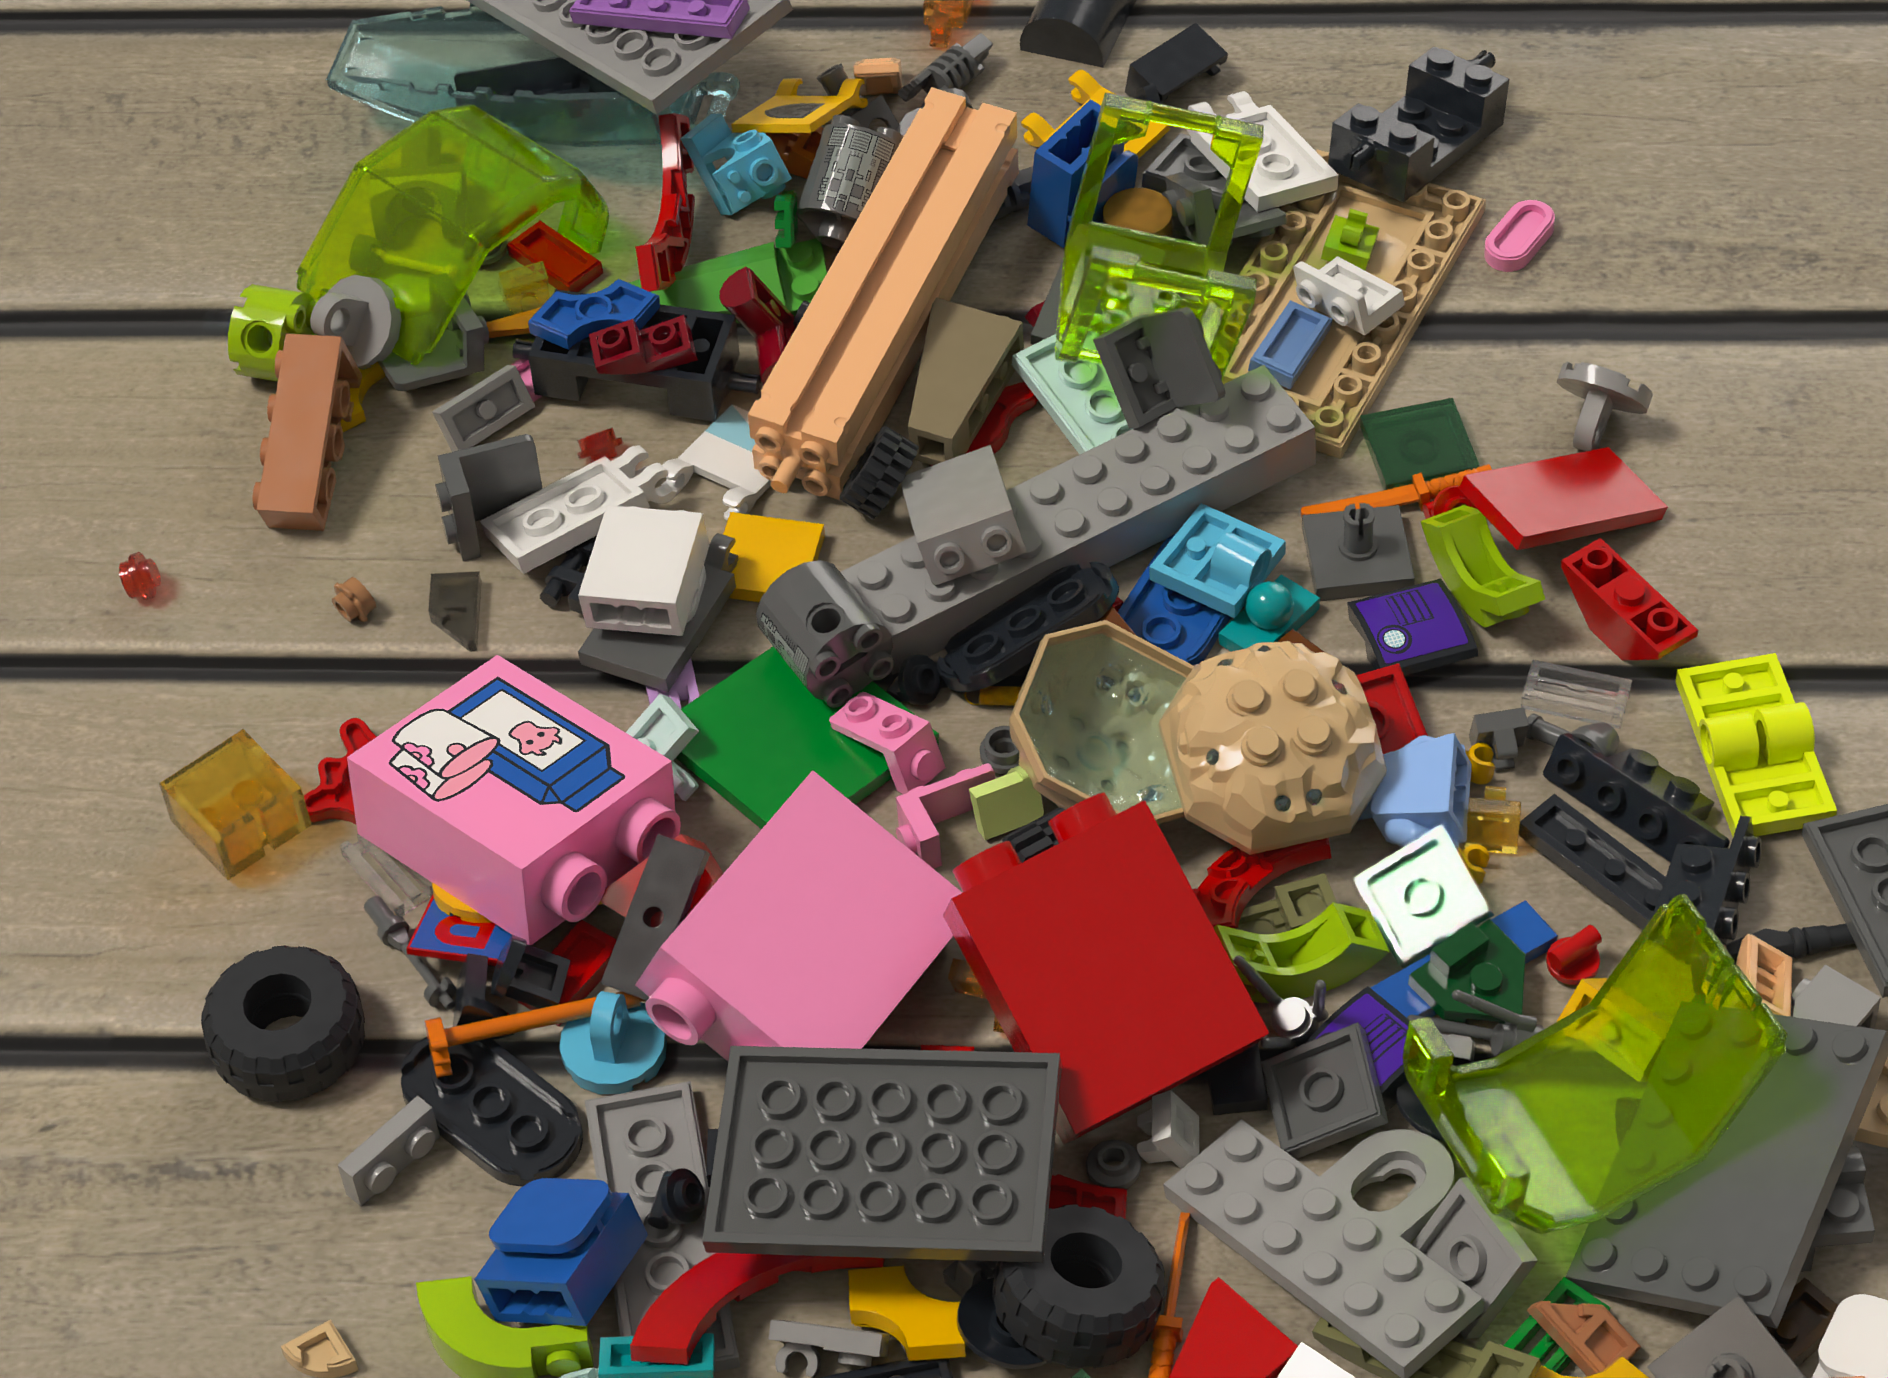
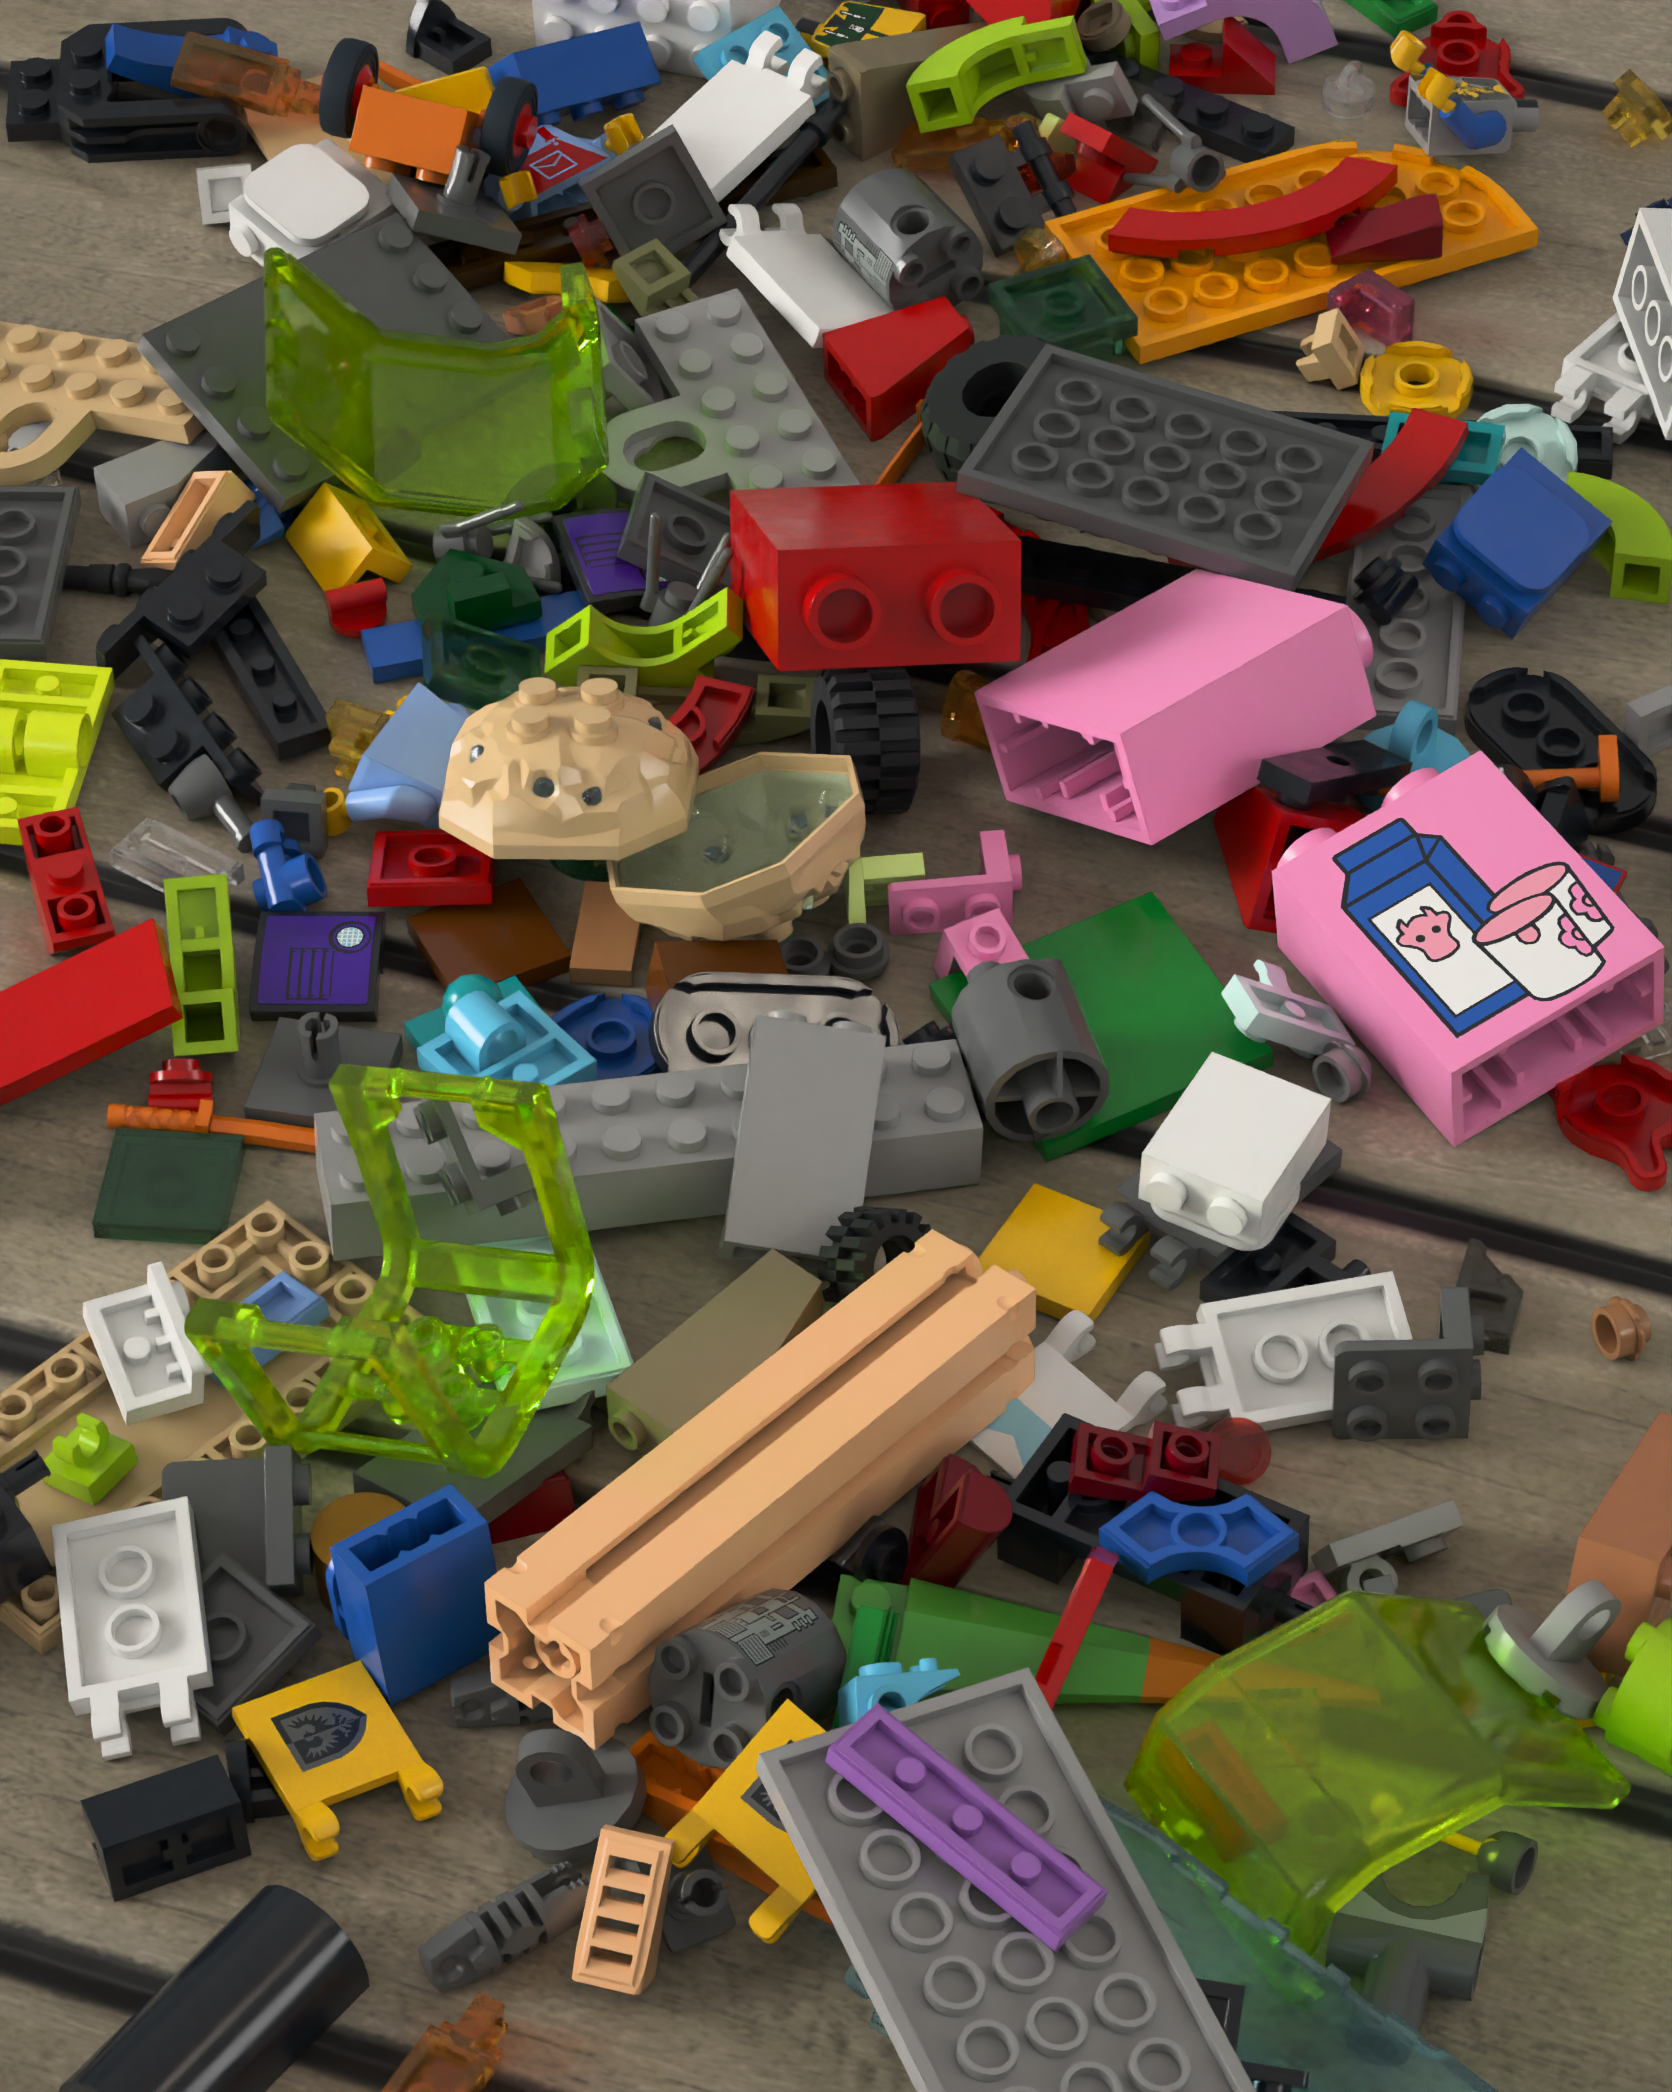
camera: 165 degrees left, 5 degrees down
none -> blue plate [249,819,328,911]

